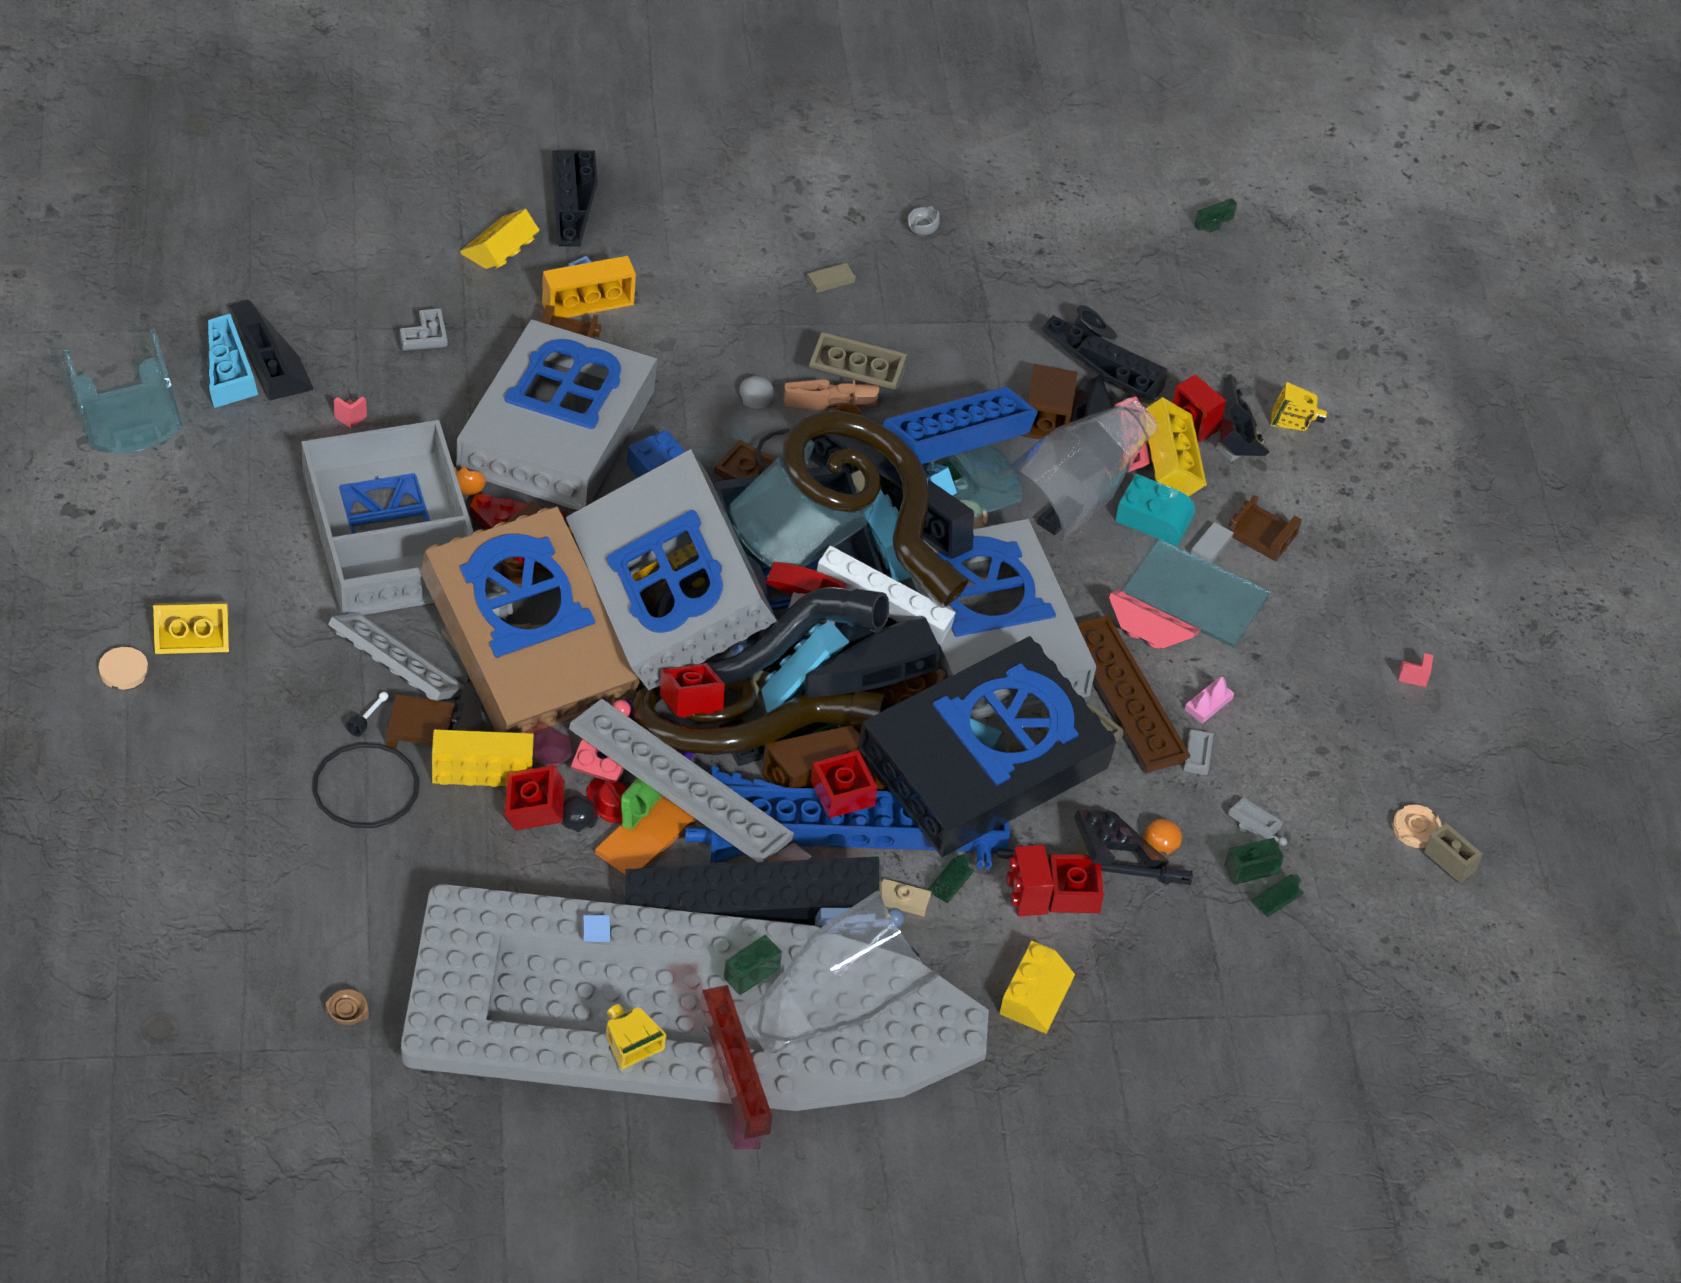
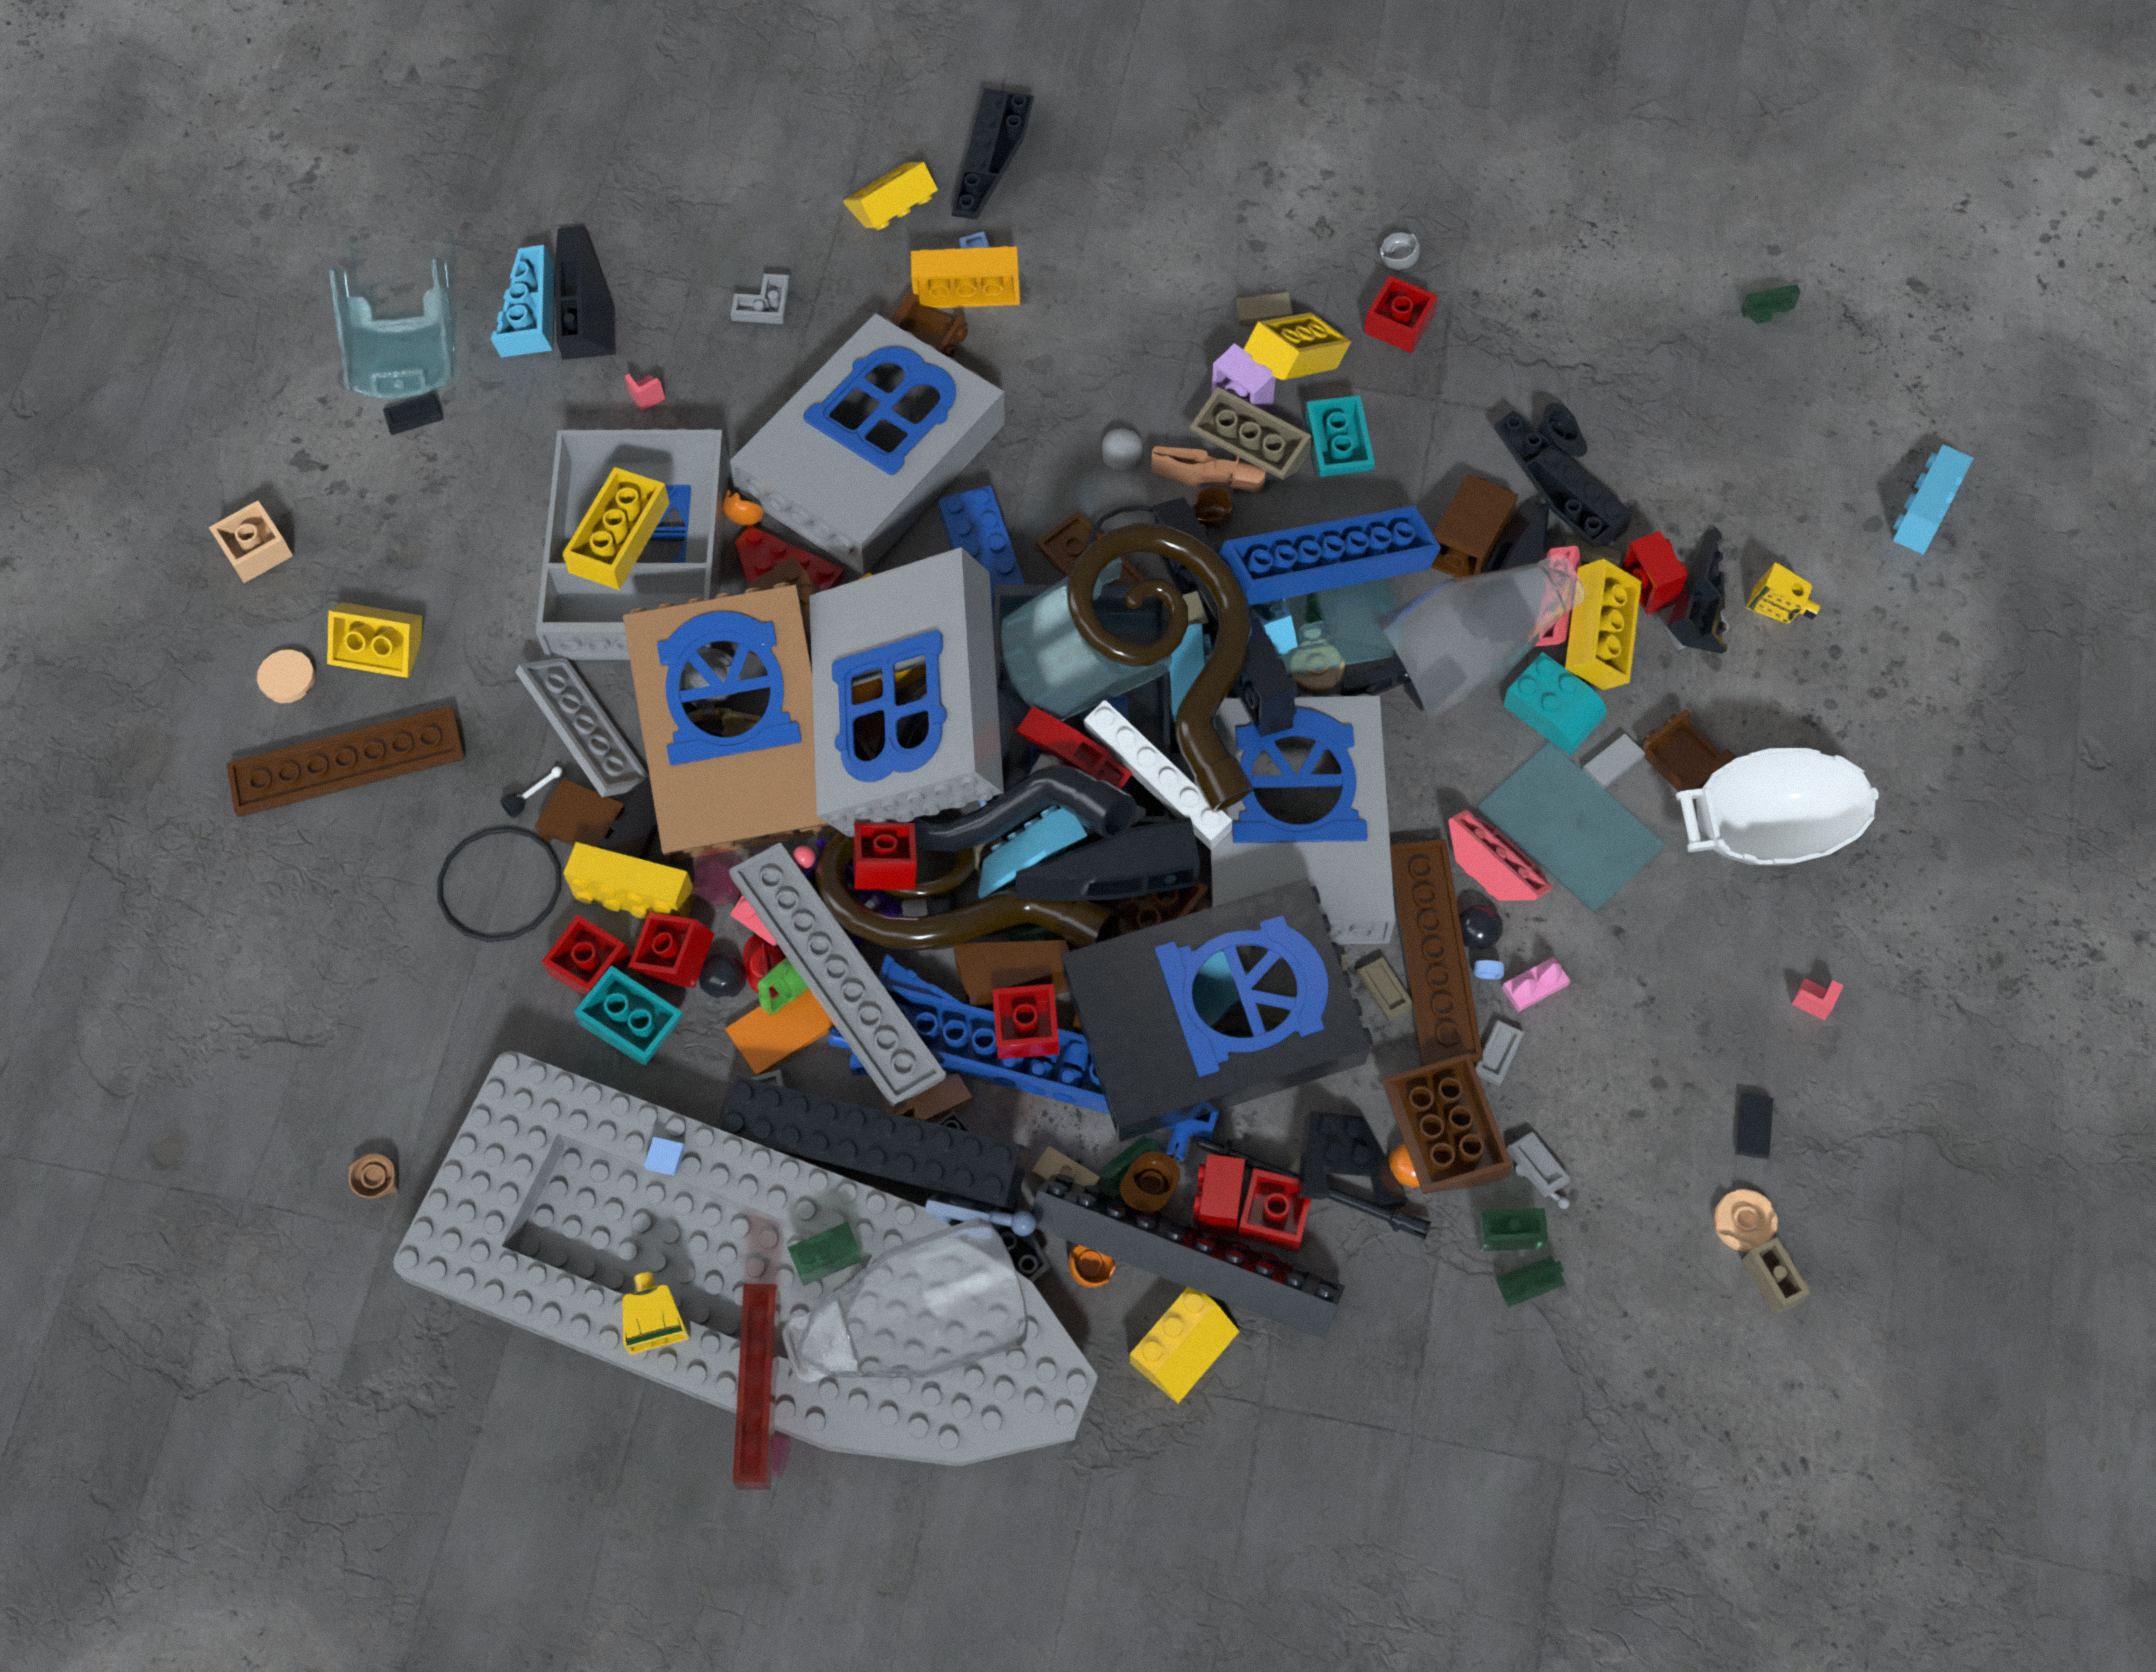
camera: 25 degrees right, 15 degrees up
none -> light nougat brick [209,500,293,583]
none -> reddish brown plate [226,706,465,817]
none -> black tile [383,394,443,435]
none -> red brick [541,915,631,997]
none -> yellow brick [562,467,670,590]
none -> teal brick [574,966,684,1065]
none -> black brick [1031,1174,1345,1340]
none -> orange hair [1068,1244,1116,1288]
none -> reddish brown piece [1120,1151,1180,1212]
none -> lavender brick [1211,343,1276,411]
none -> yellow brick [1244,312,1352,380]
none -> teal brick [1304,395,1375,478]
none -> black hinge [1340,655,1416,696]
none -> red brick [1364,276,1438,353]
none -> reddish brown slope [1381,1053,1512,1194]
none -> black hair [1459,905,1503,950]
none -> light blue tile [1474,960,1504,979]
none -> white windscreen [1676,748,1879,866]
none -> black tile [1736,1093,1773,1159]
none -> medium azure wedge [1893,444,1974,555]

